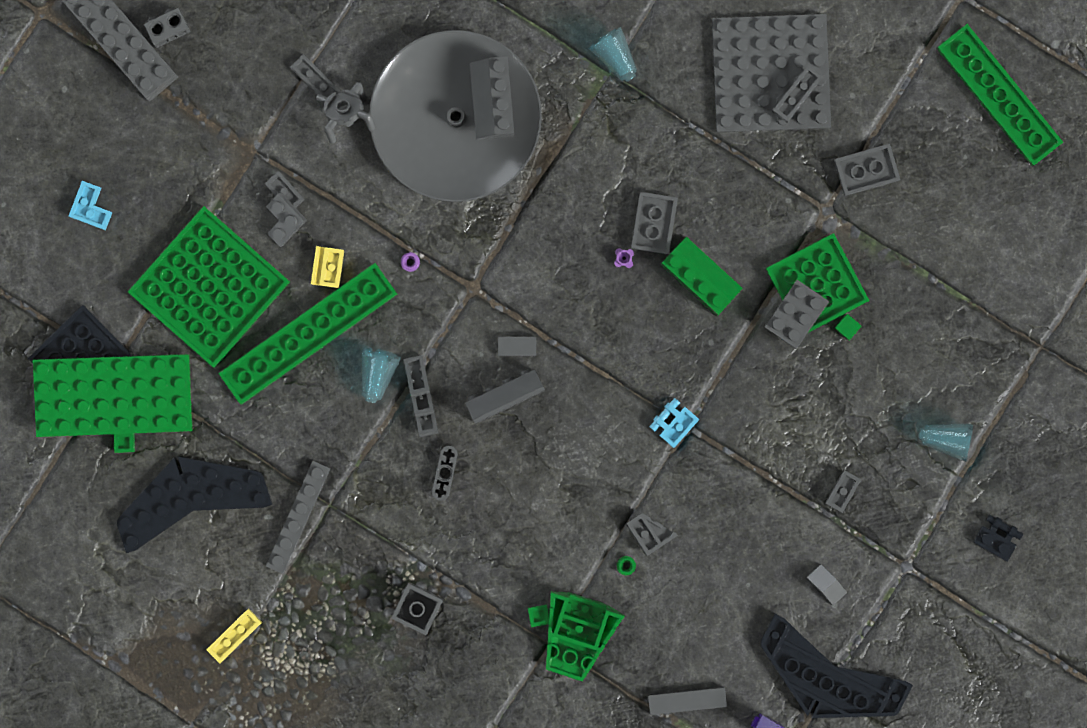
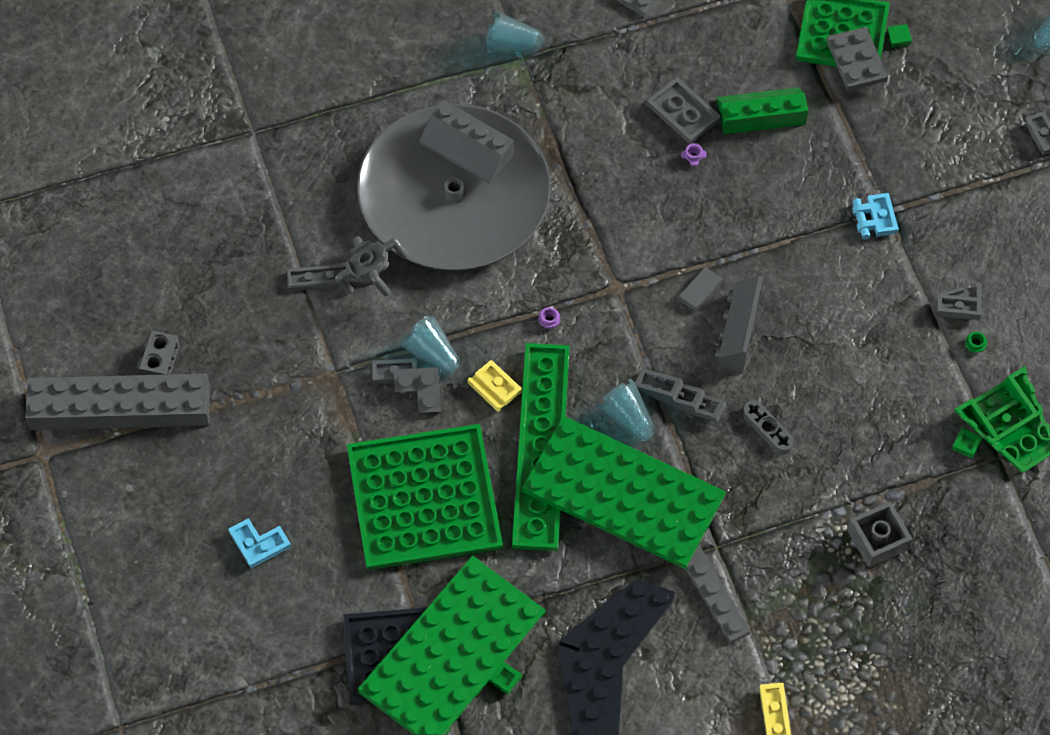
camera: 55 degrees left, 25 degrees down
none -> clear light blue cone [400,314,460,375]
none -> green plate [522,416,726,569]

